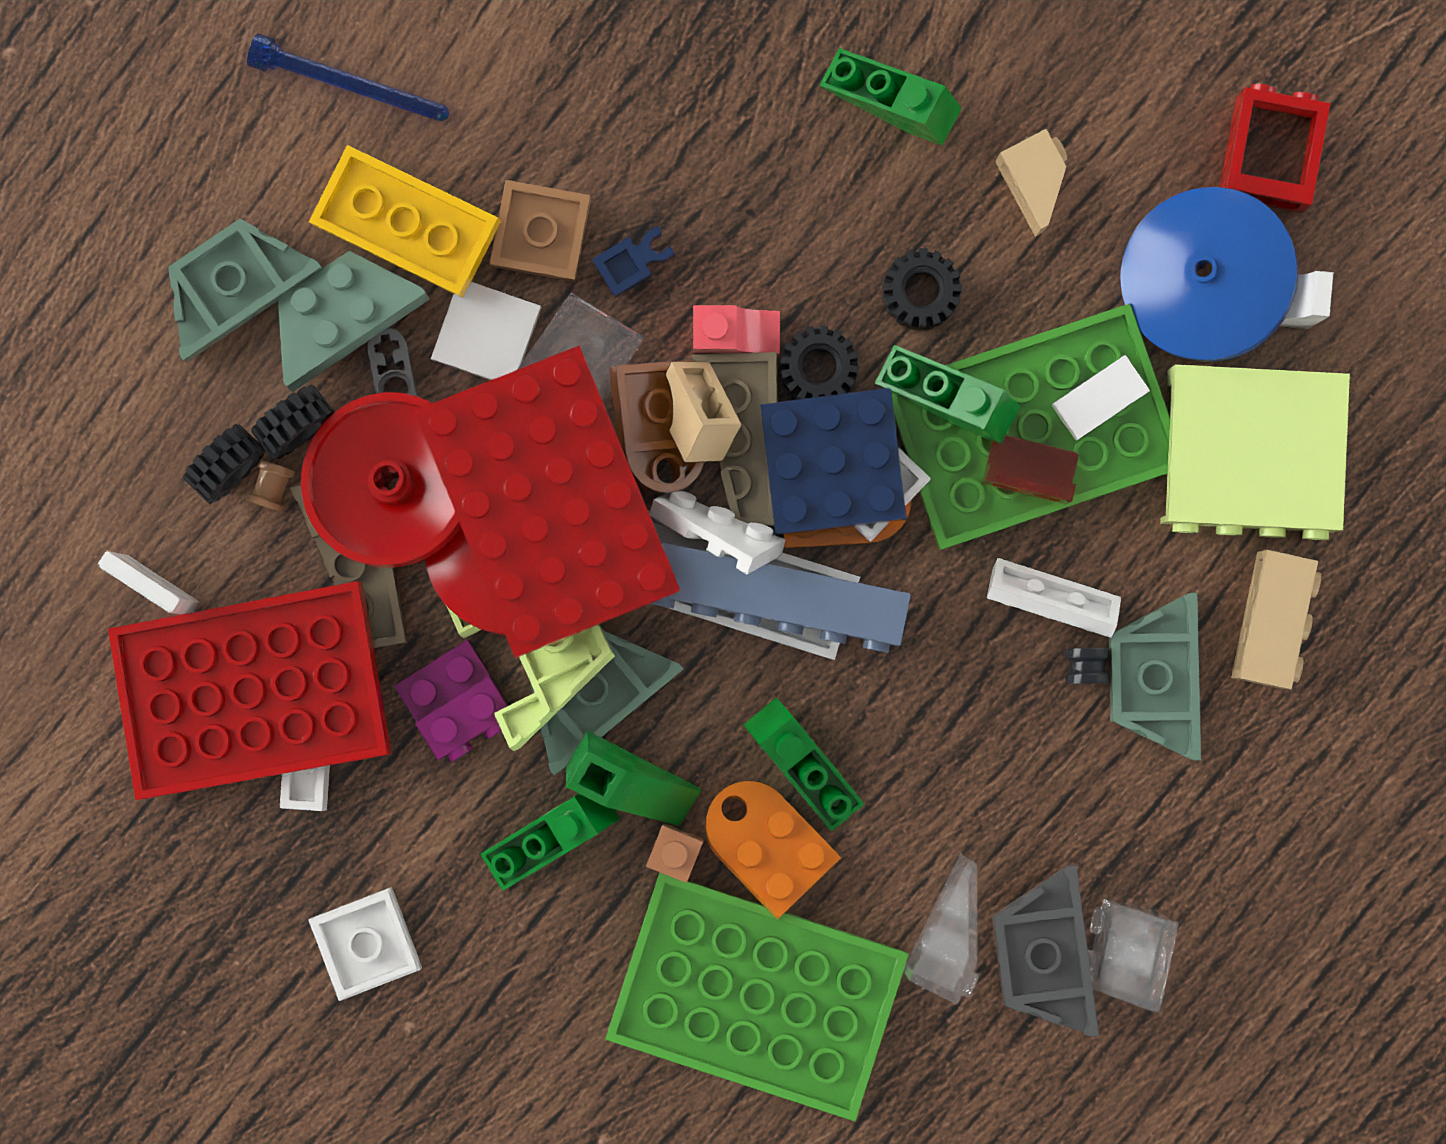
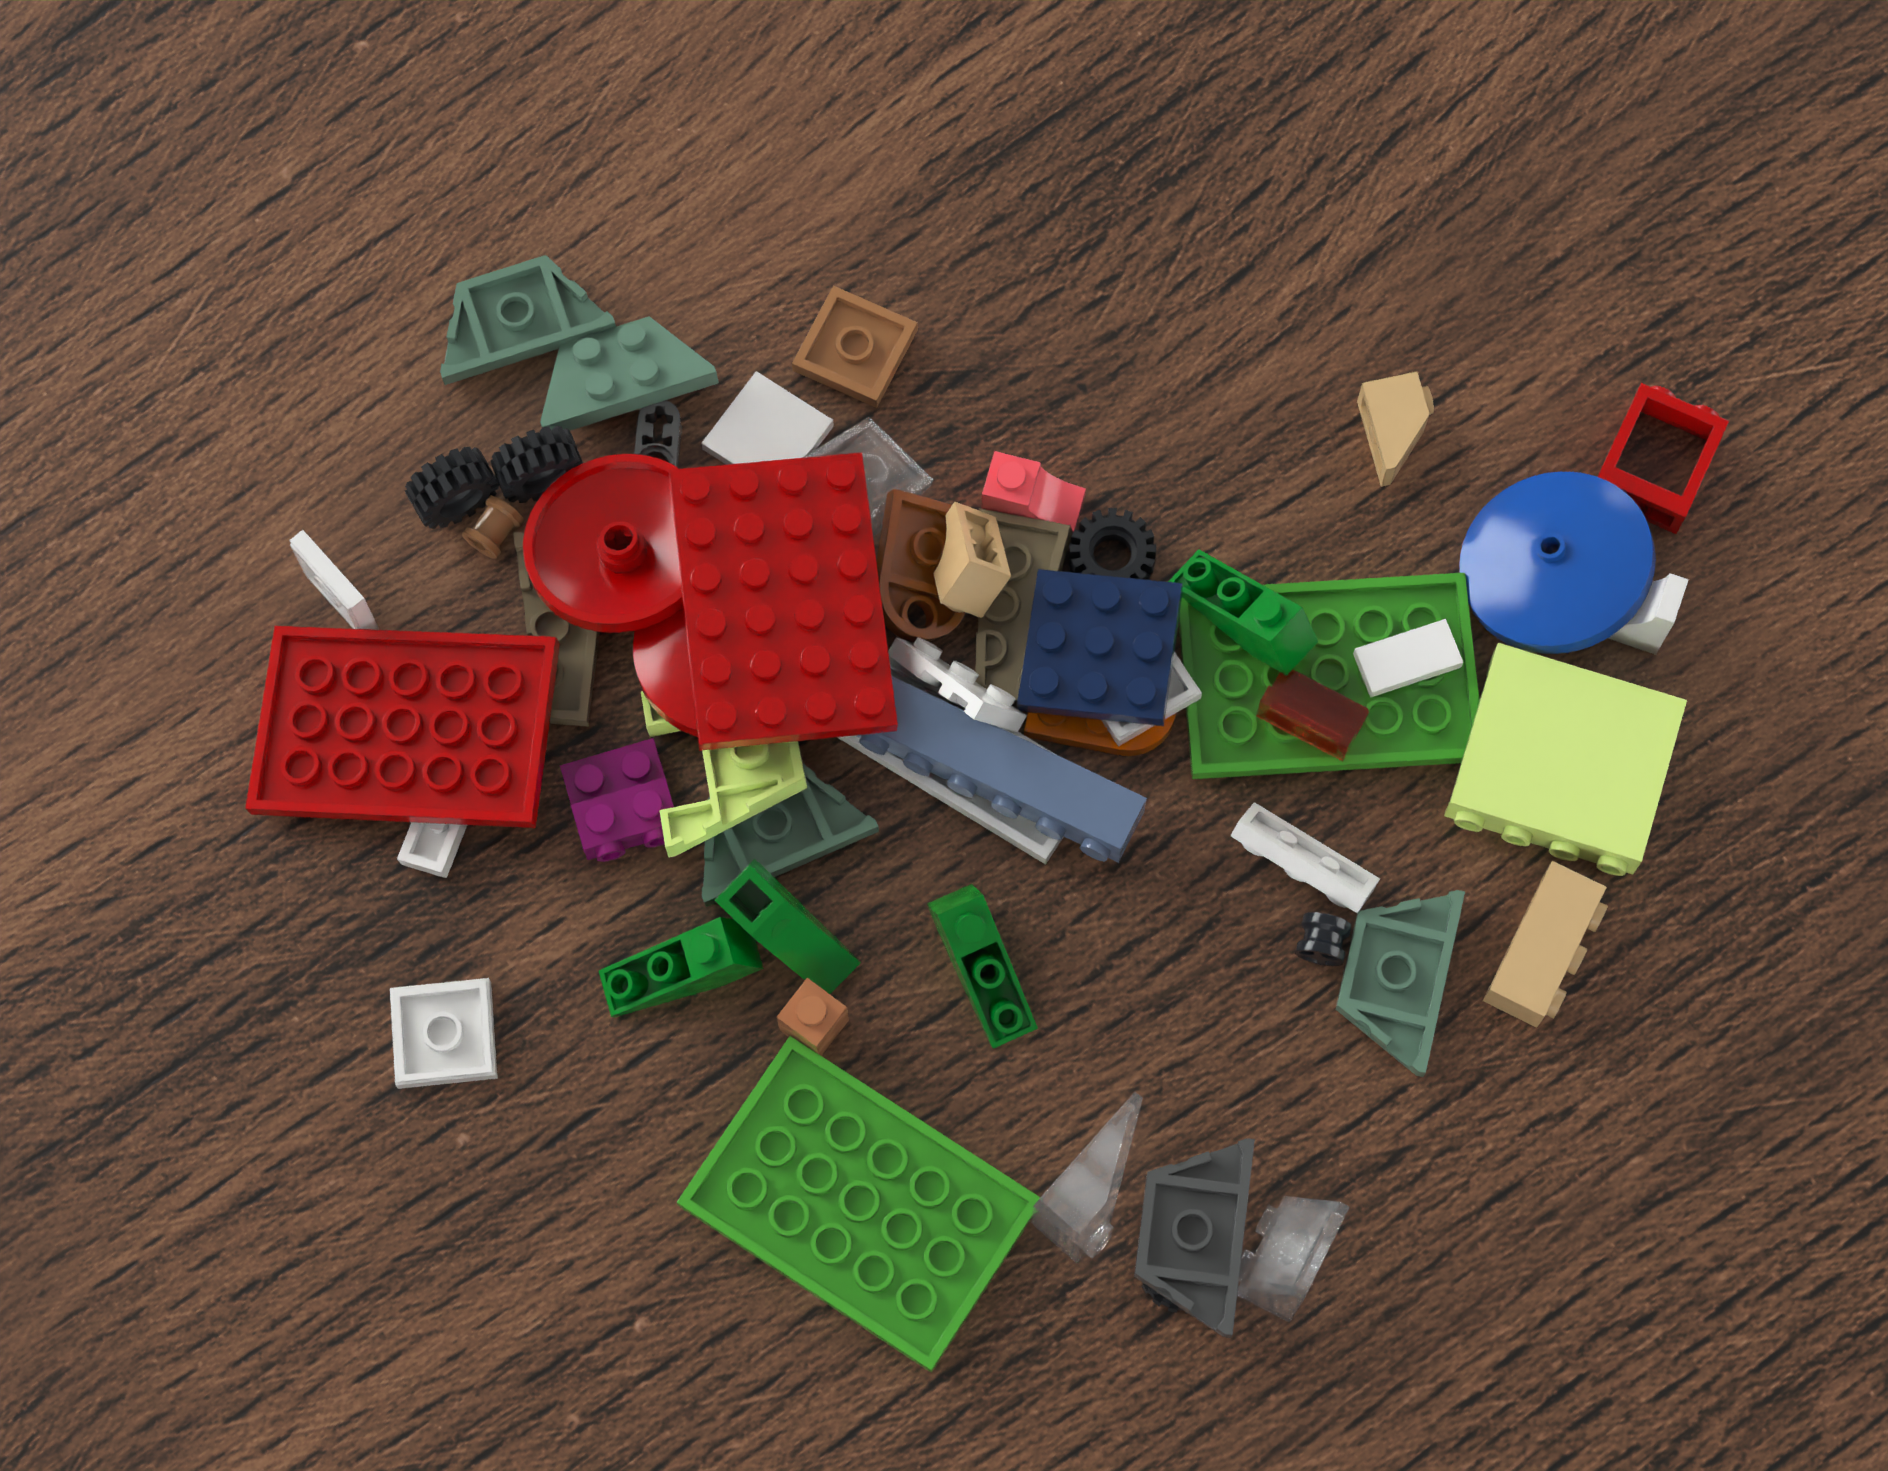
camera: 15 degrees right, 15 degrees down
clear blue piece [247,33,449,121] -> none
yellow plate [309,145,501,298] -> none
dark blue plate [592,226,675,298] -> none
orange plate [705,781,841,920] -> none
green slope [820,48,962,146] -> none
black tyre [882,248,962,330] -> none

